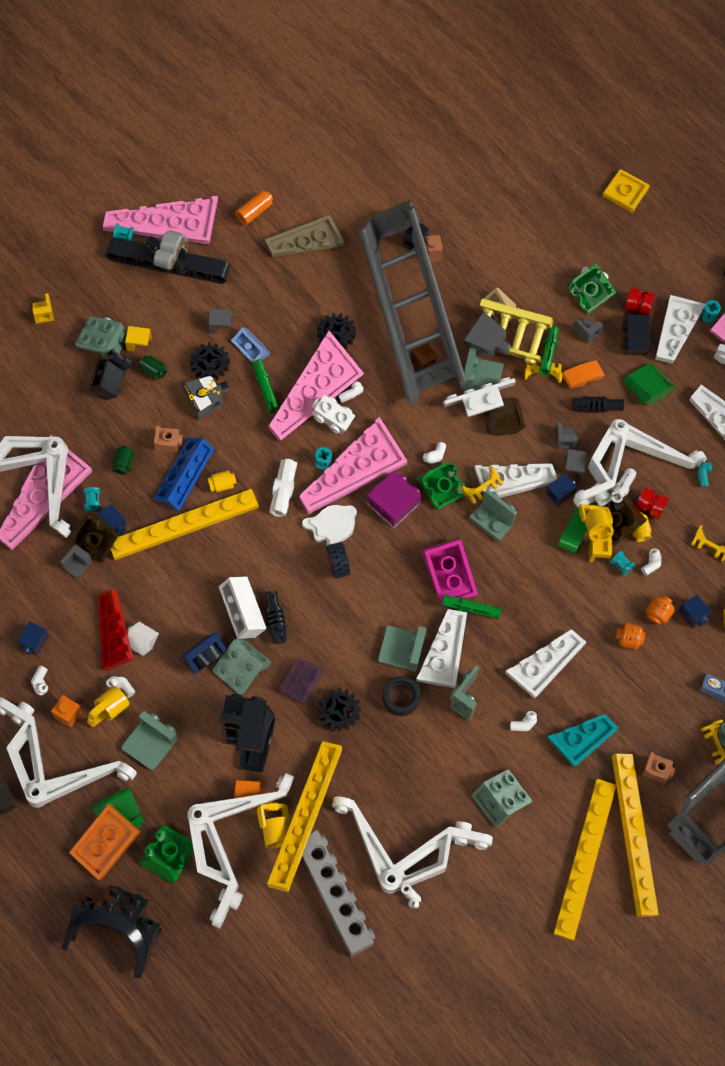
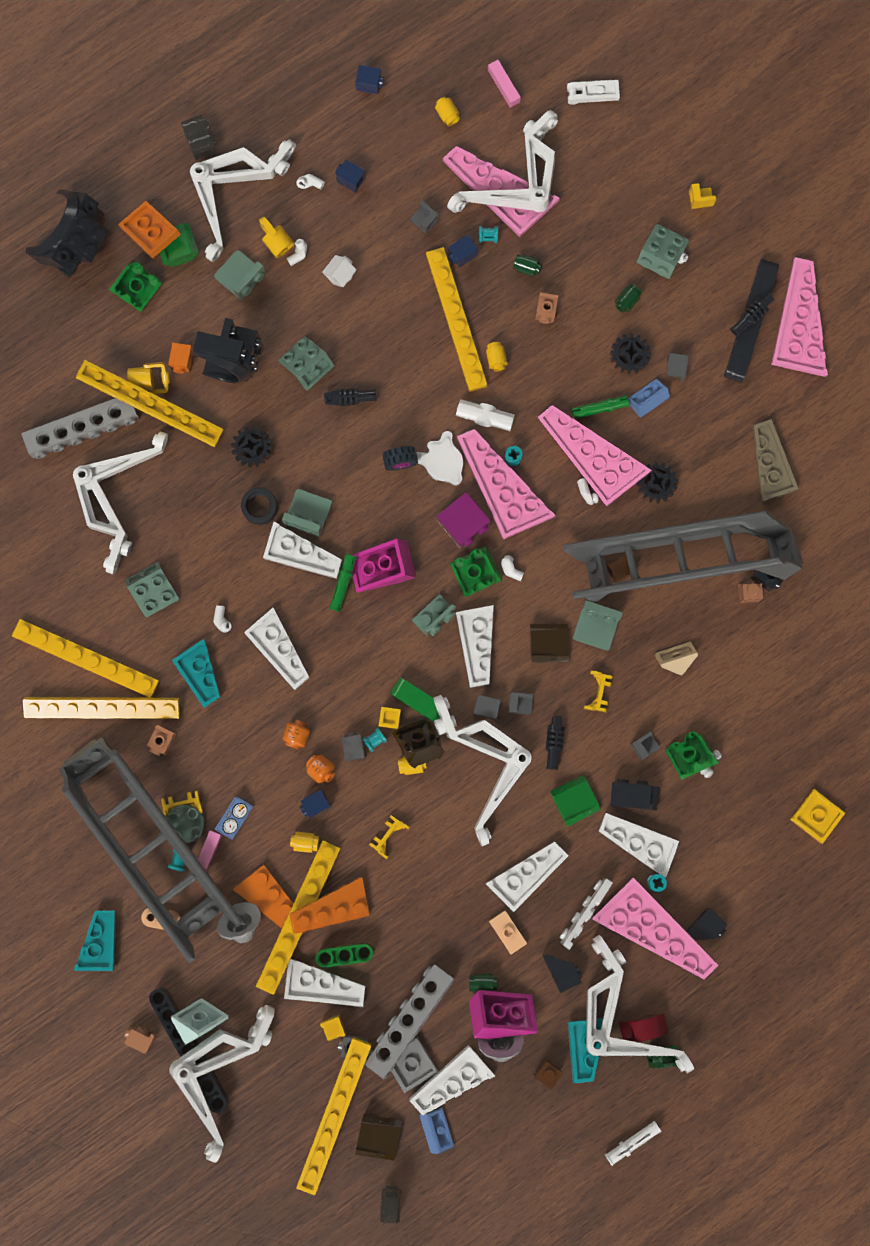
camera: 100 degrees right, 15 degrees up
orange brick [51,695,82,729] -> none
dark brown slope [73,509,119,563] -> none
black hinge [89,349,131,401] -> none
red wing [98,589,134,671] -> none
teal bush [113,223,134,241] -> none
yellow panel [125,326,152,352] -> none
light grey animal [153,230,188,270] -> none
blue fence [153,437,214,511] -> none
dark blue piece [179,632,227,674] -> none
torso [182,376,230,421] -> none
white piece [188,773,294,929] -> none
white brick [219,577,266,639] -> none
orange brick [235,190,273,226] -> none
clear purple plate [279,657,323,705] -> none
white brick [311,395,355,435] -> none
white arm [401,884,421,909] -> none
white bracket [444,377,516,417] -> none
sand green bracket [449,665,479,721] -> none
yellow piece [460,466,504,504] -> none
dark grey torso [464,312,511,357] -> none
light yellow fence [480,299,553,364] -> none
green pin [539,326,559,376] -> none
dark blue brick [545,474,577,507] -> none
orange slope [562,360,605,389] -> none
yellow piece [579,504,614,542] -> none
white pin [611,468,636,503] -> none
red wheel [624,287,655,315] -> none
red wheel [635,486,669,519] -> none
white arm [641,548,661,576] -> none
teal arm [698,462,712,487] -> none
none -> flat silver brick [341,732,365,762]

